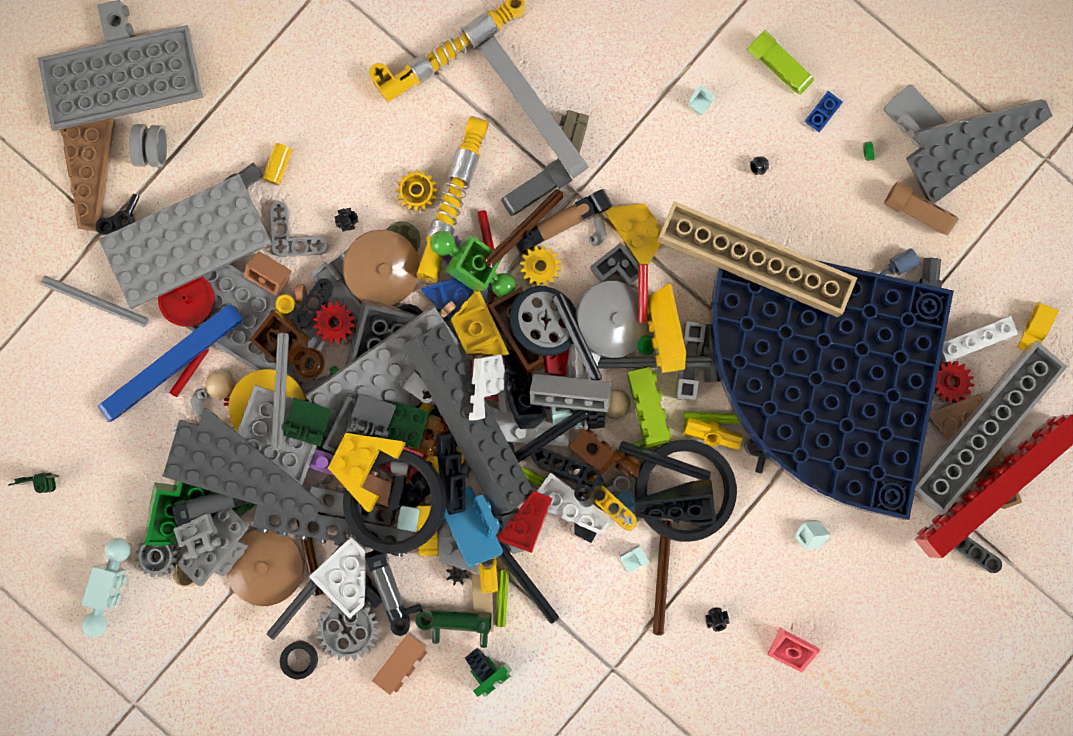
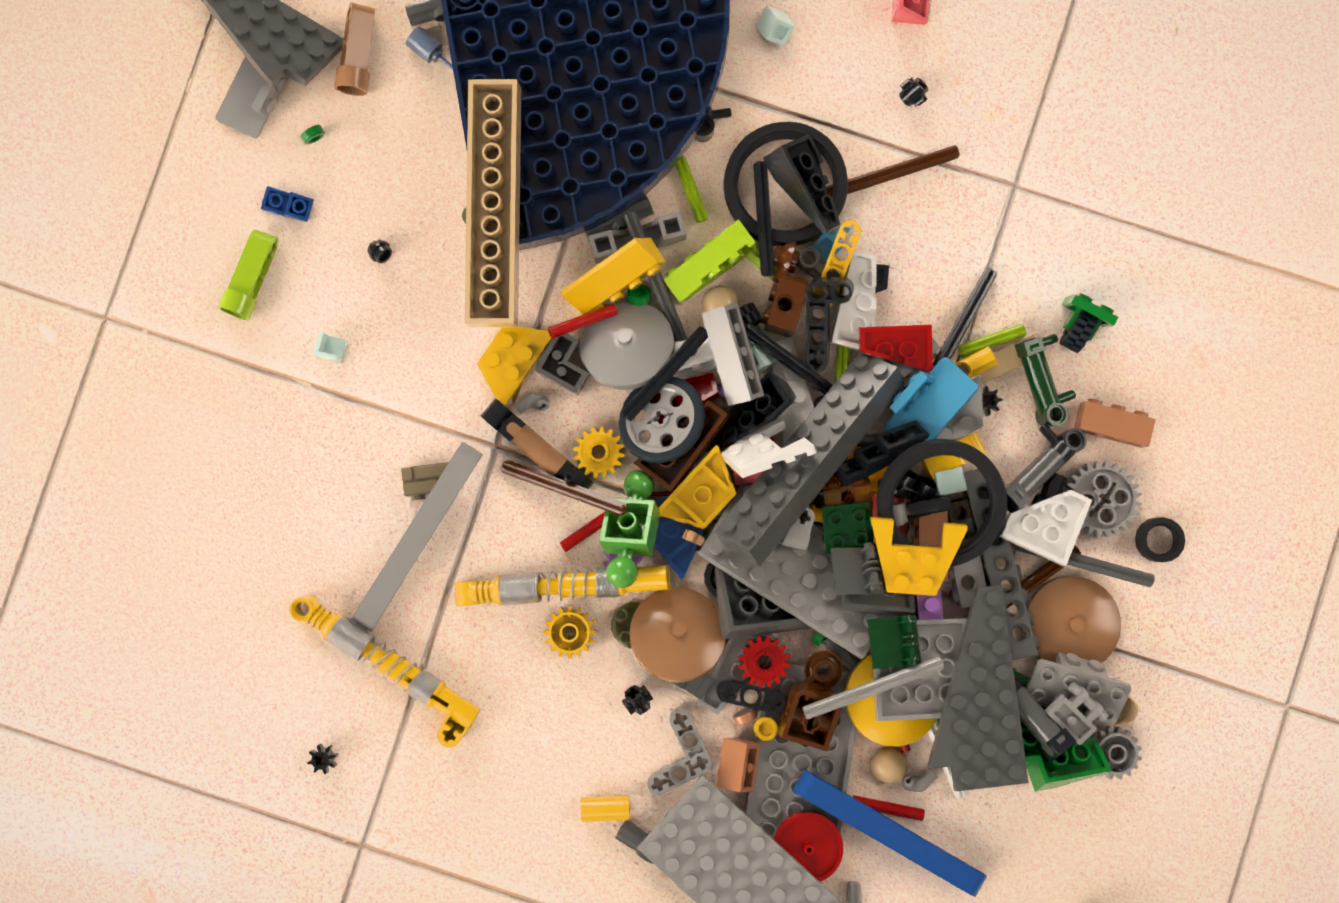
camera: 115 degrees left, 0 degrees up
light aqua brick [81,538,131,638] -> none
dark grey beam [500,158,573,216] -> none
light aqua panel [619,545,650,573] -> none
yellow piece [682,417,743,450] -> none

